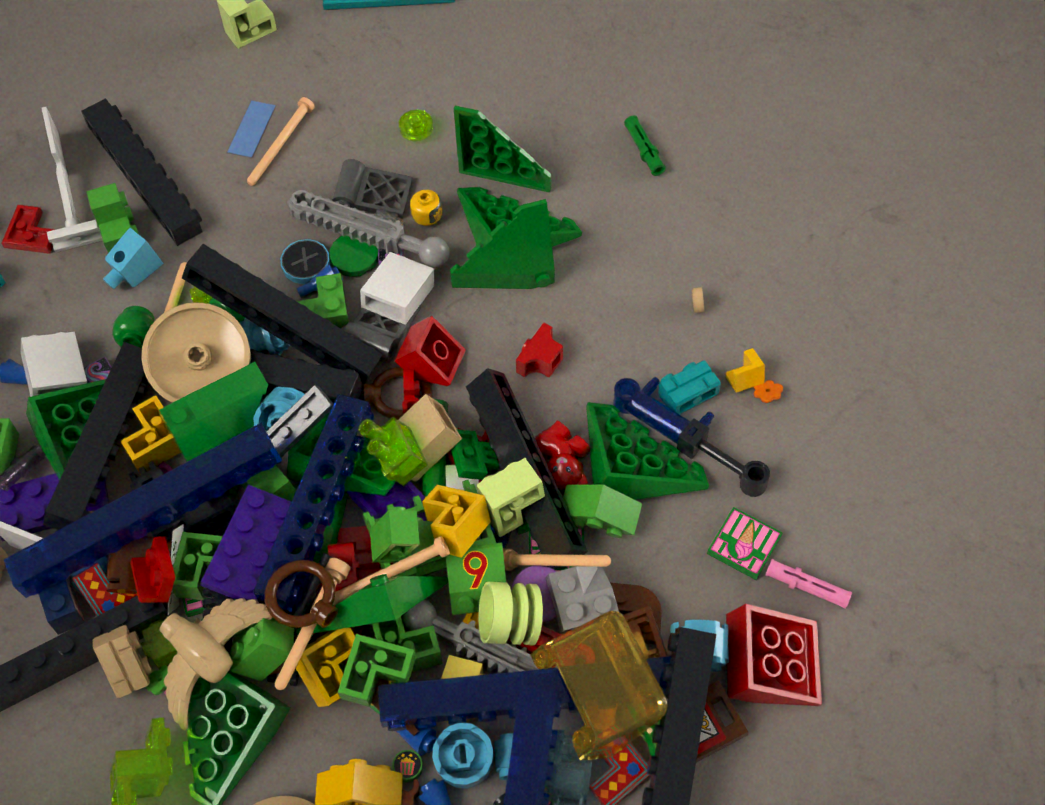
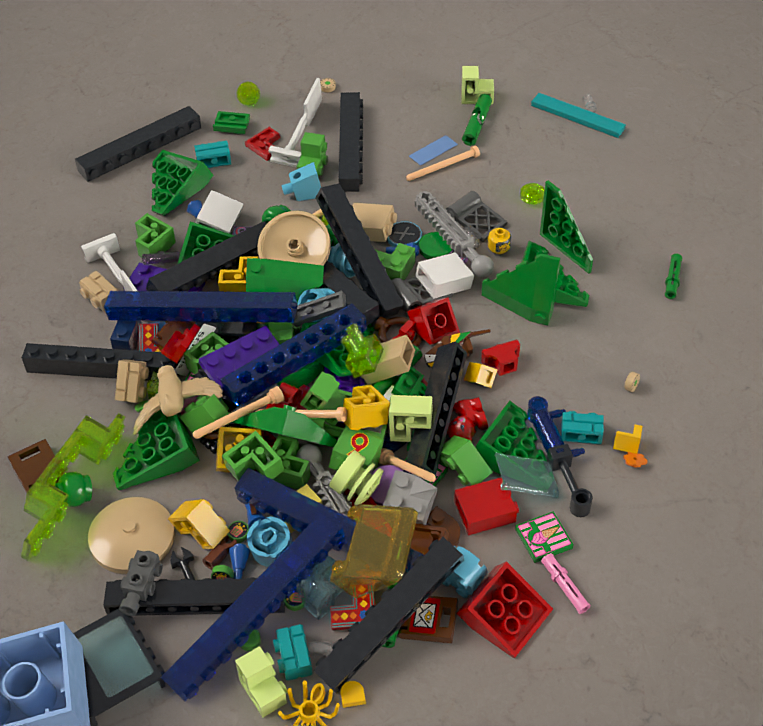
camera: 35 degrees right, 10 degrees down
reddish brown piece [264,560,339,628] -> none
none -> tan tile [320,78,336,93]
none -> tan brick [352,203,397,242]
none -> reddish brown animal [424,329,491,368]
none -> red brick [454,477,519,536]
none -> green piece [462,94,492,146]
none -> yellow panel [464,362,497,388]
none -> clear light blue piece [495,453,559,498]

